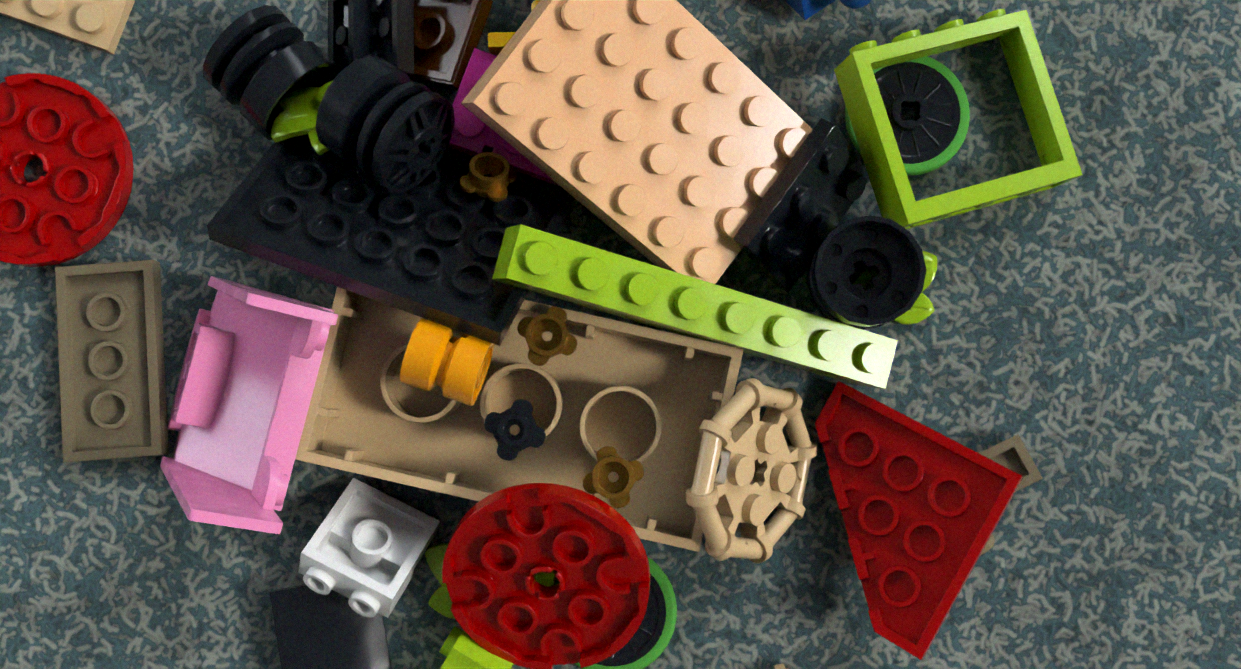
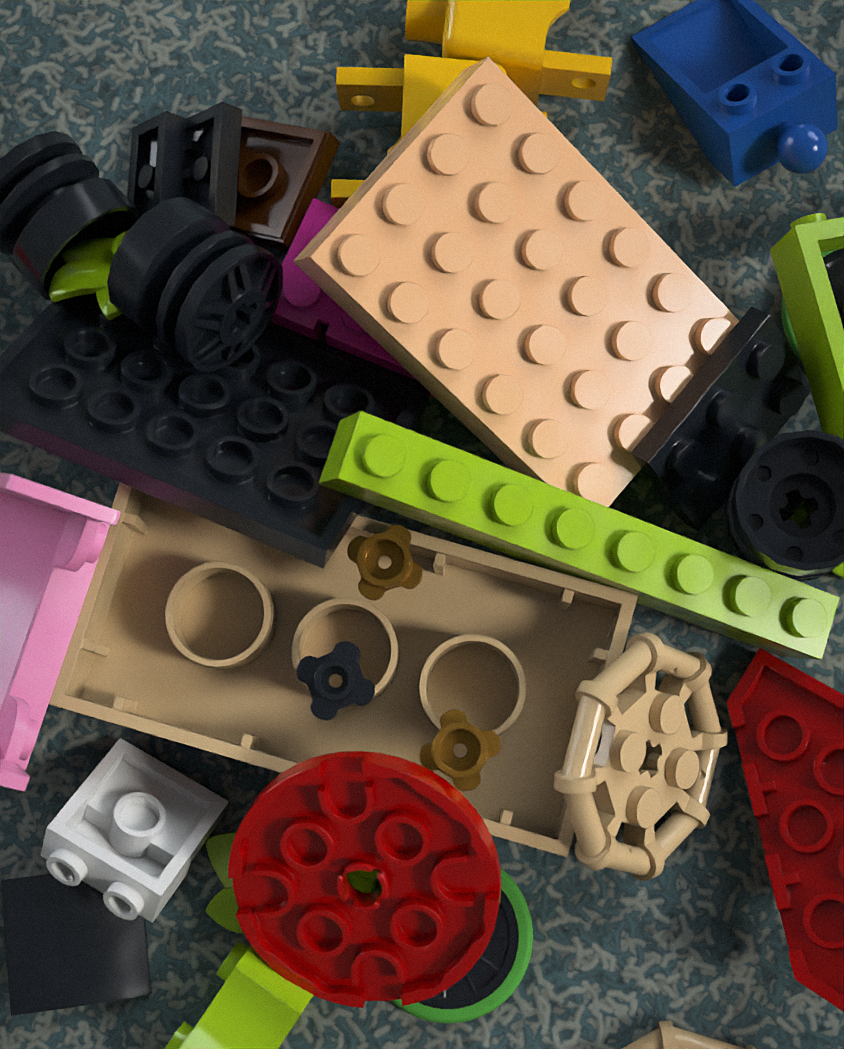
camera: 10 degrees right, 5 degrees down
light orange wheel [400,318,494,406] -> none
pearl gold plate [460,152,517,202] -> none

